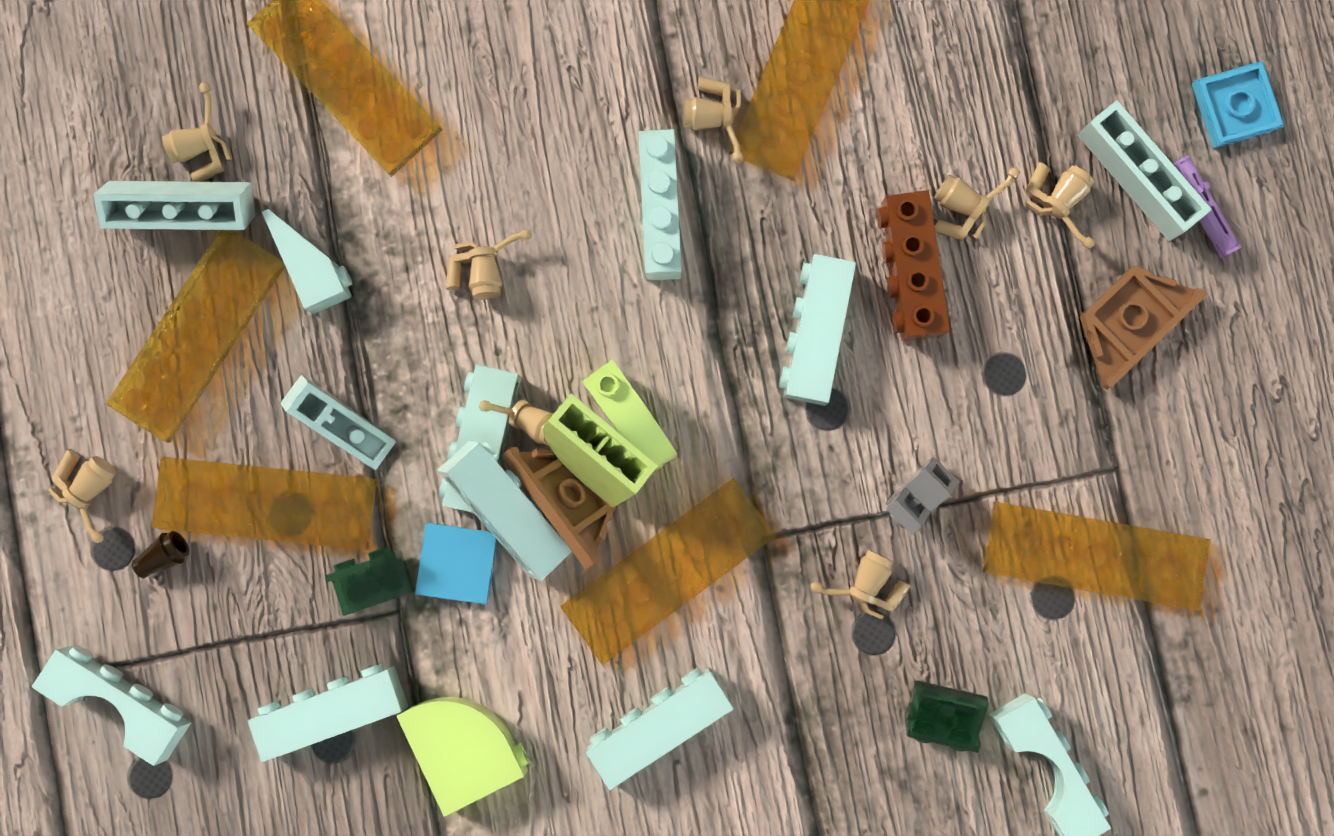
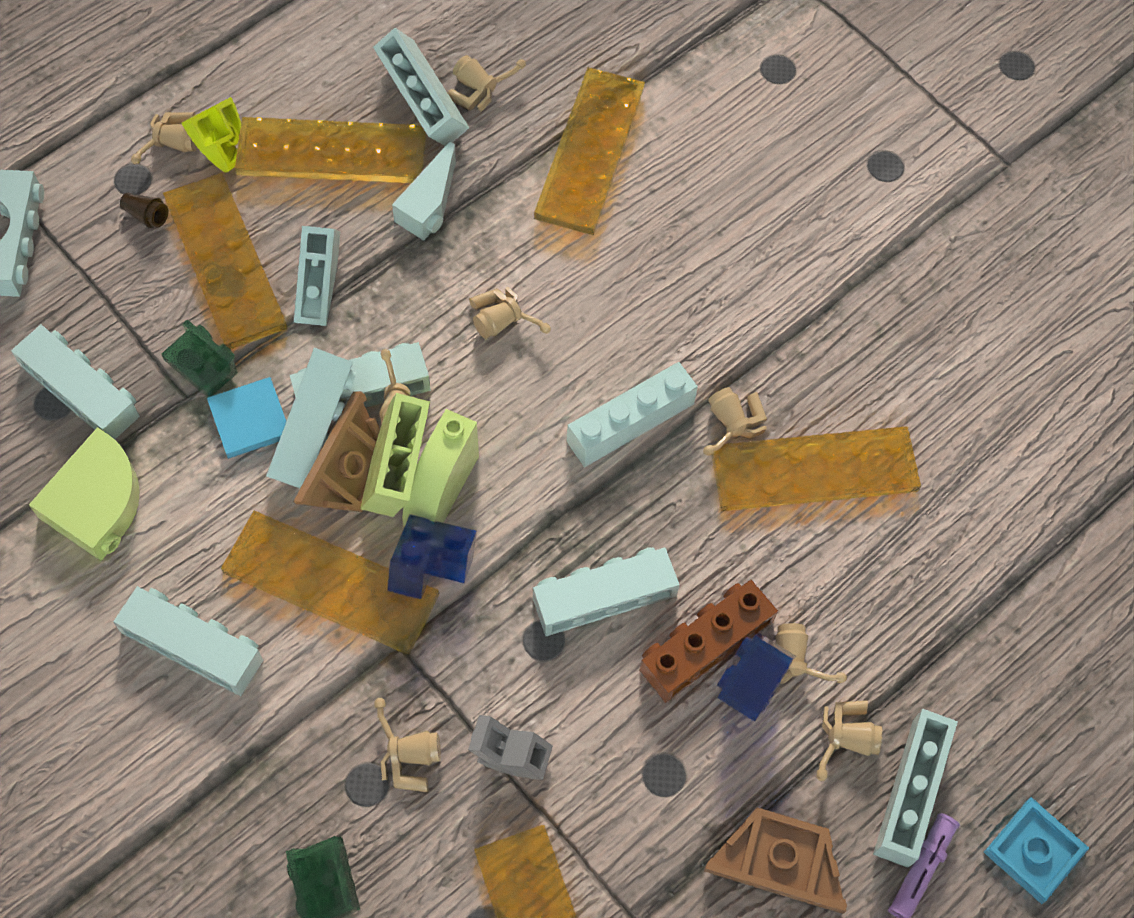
camera: 55 degrees right, 20 degrees down
none -> neon yellow brick [181,97,243,173]
none -> clear blue brick [387,514,477,599]
none -> clear blue brick [717,633,796,722]

